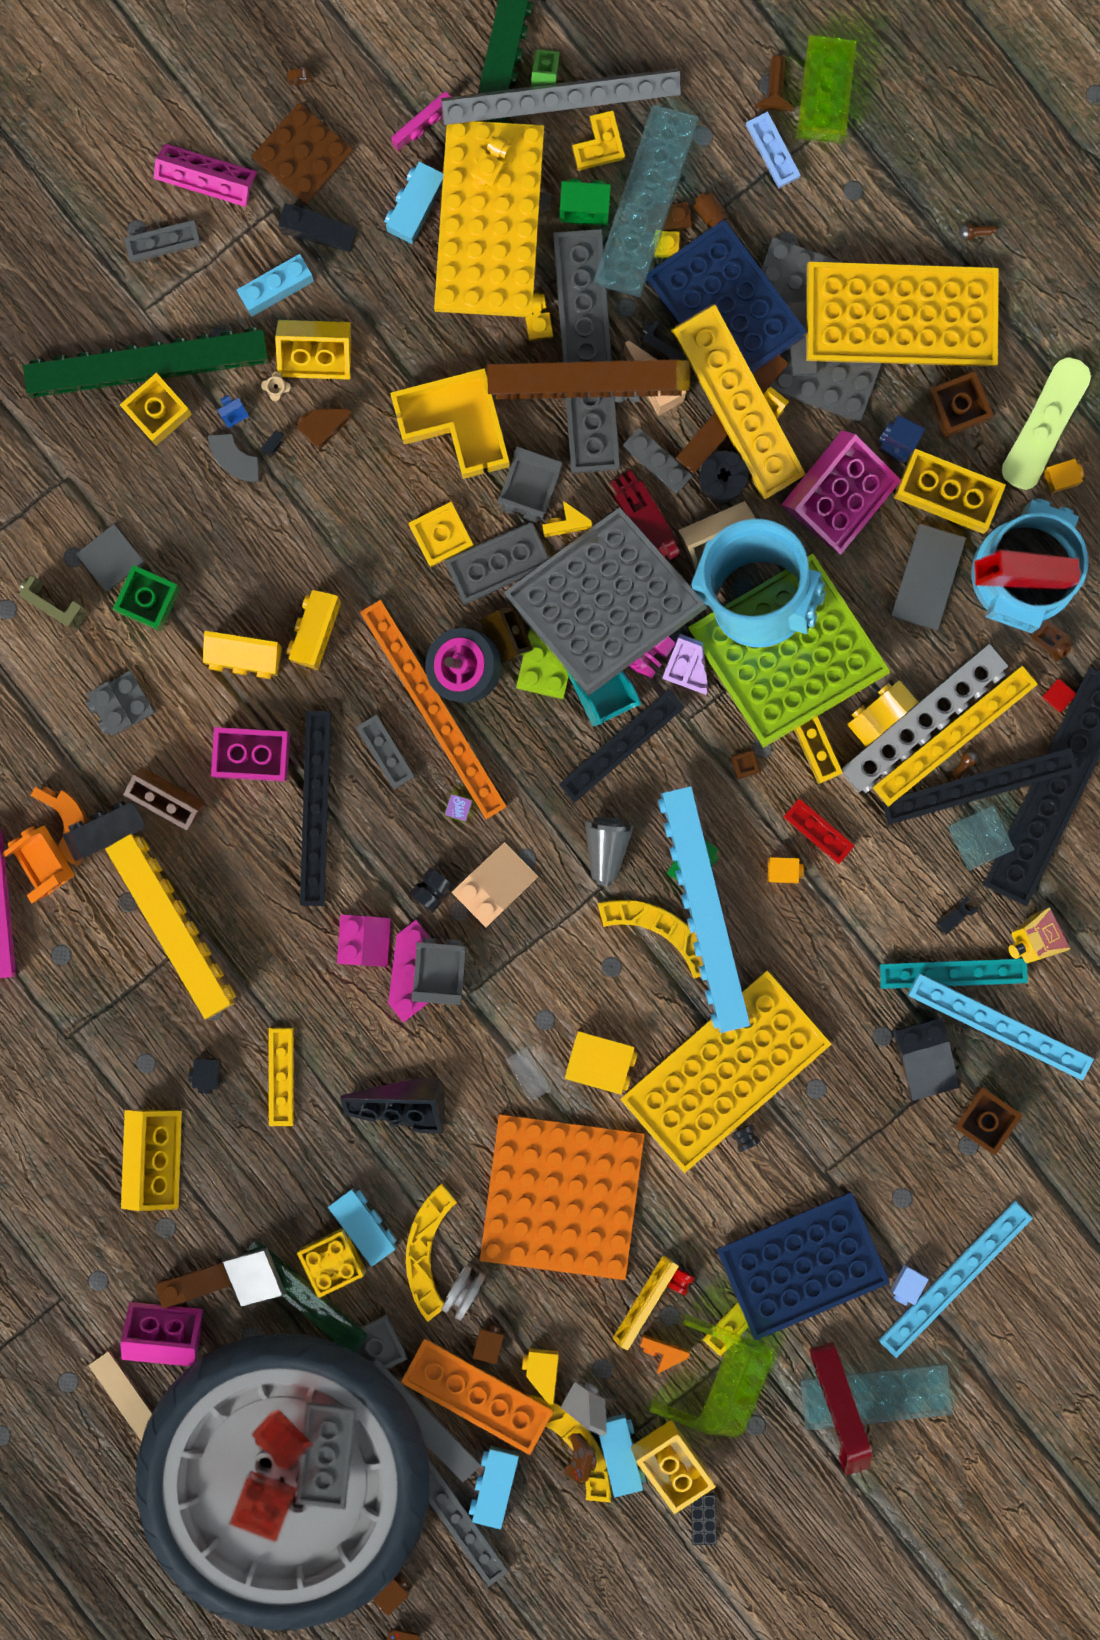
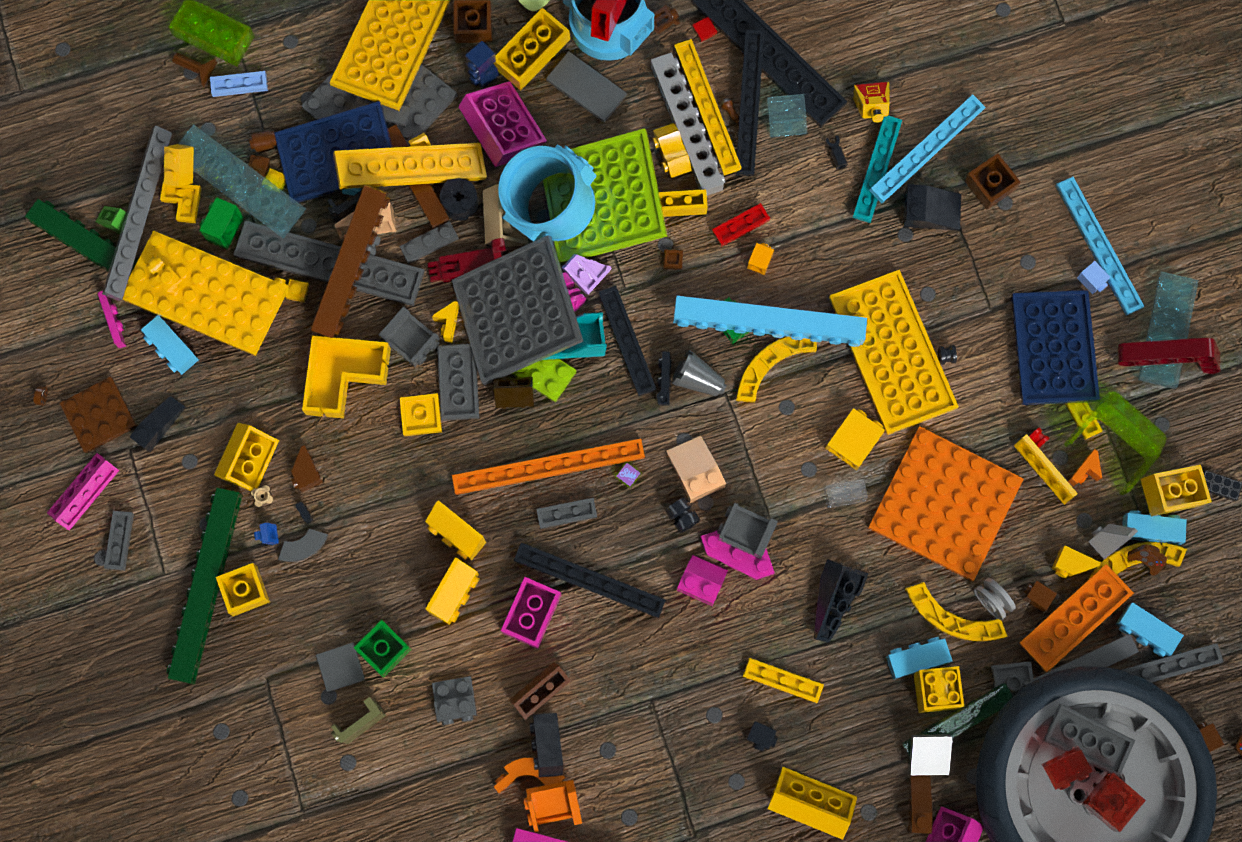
camera: 65 degrees left, 10 degrees down
yellow brick [105,834,236,1019] -> none
medium azure brick [237,254,314,317] -> none
wheel [425,628,502,703] -> none
none -> yellow brick [164,144,194,187]
none -> black hinge [657,351,671,406]

